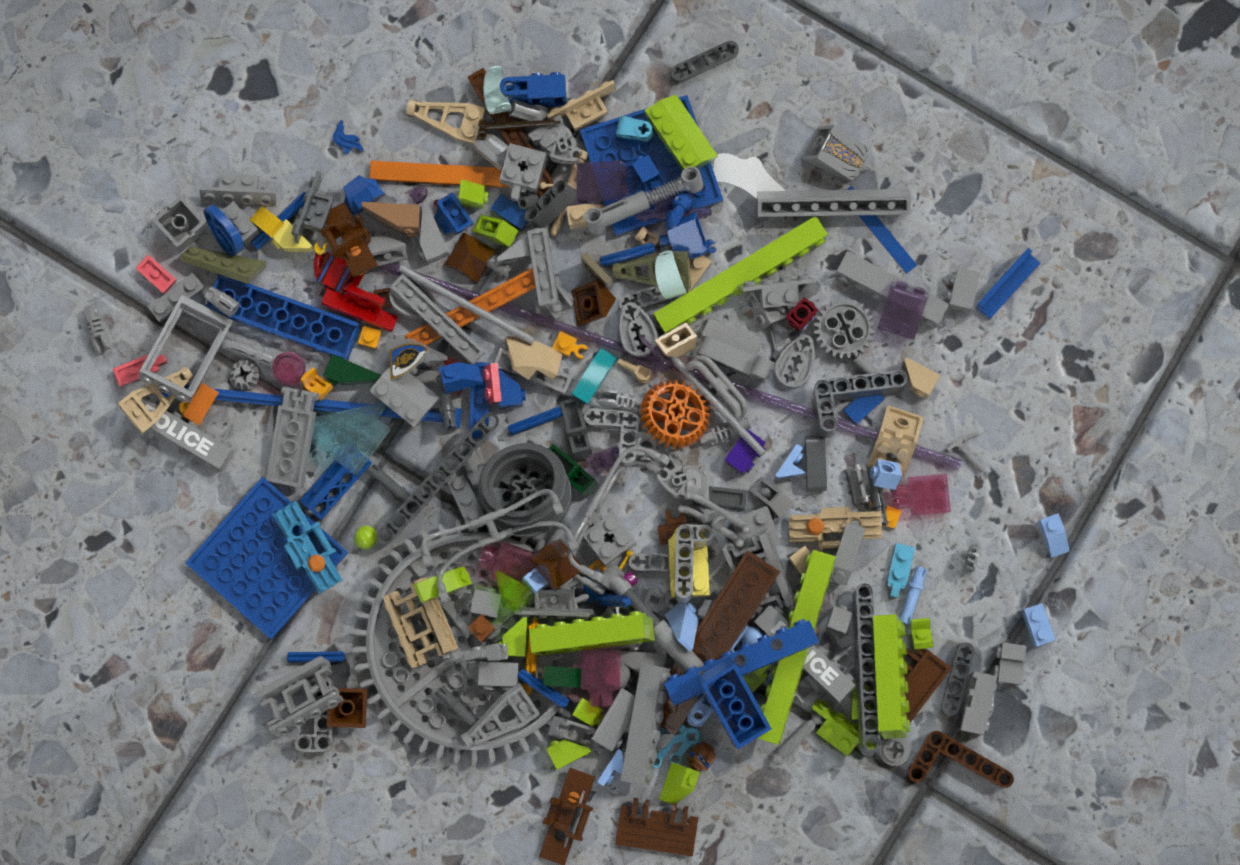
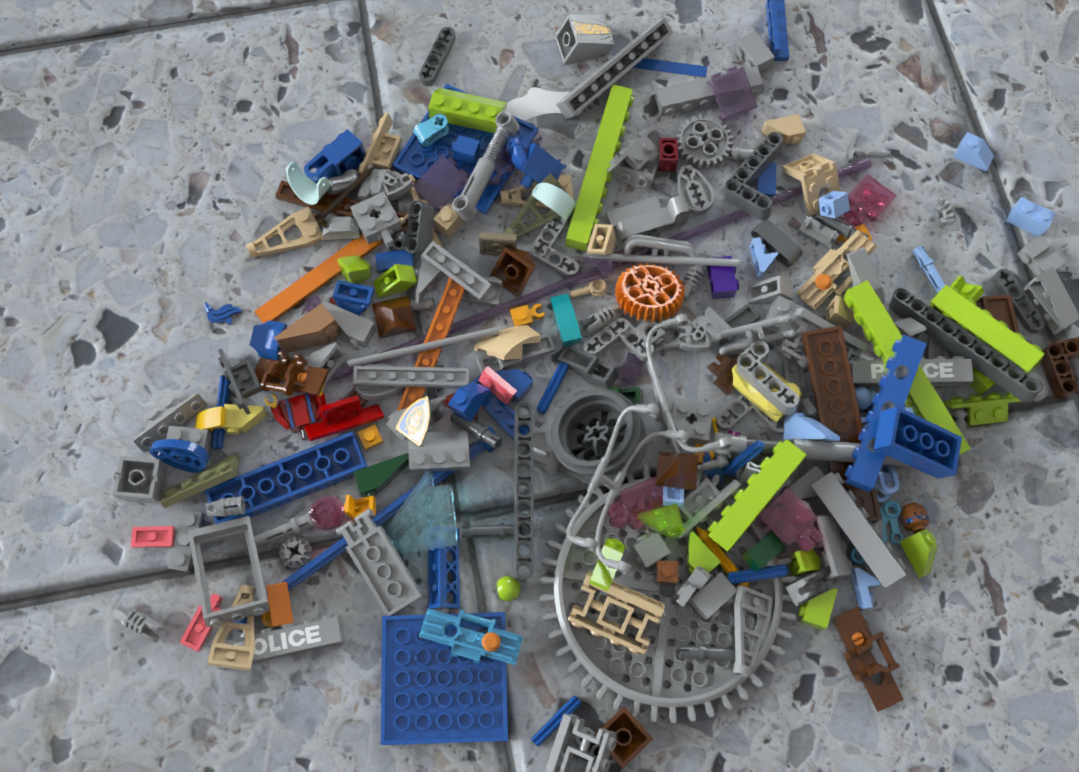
camera: 50 degrees left, 10 degrees down
light grey plate [447,475,486,531] -> none
blue axle [600,243,655,267] -> none
reddish brown hinge [615,798,698,856] -> none
light grey piece [619,302,658,357] -> none
medium azure hinge [887,543,915,598] -> none

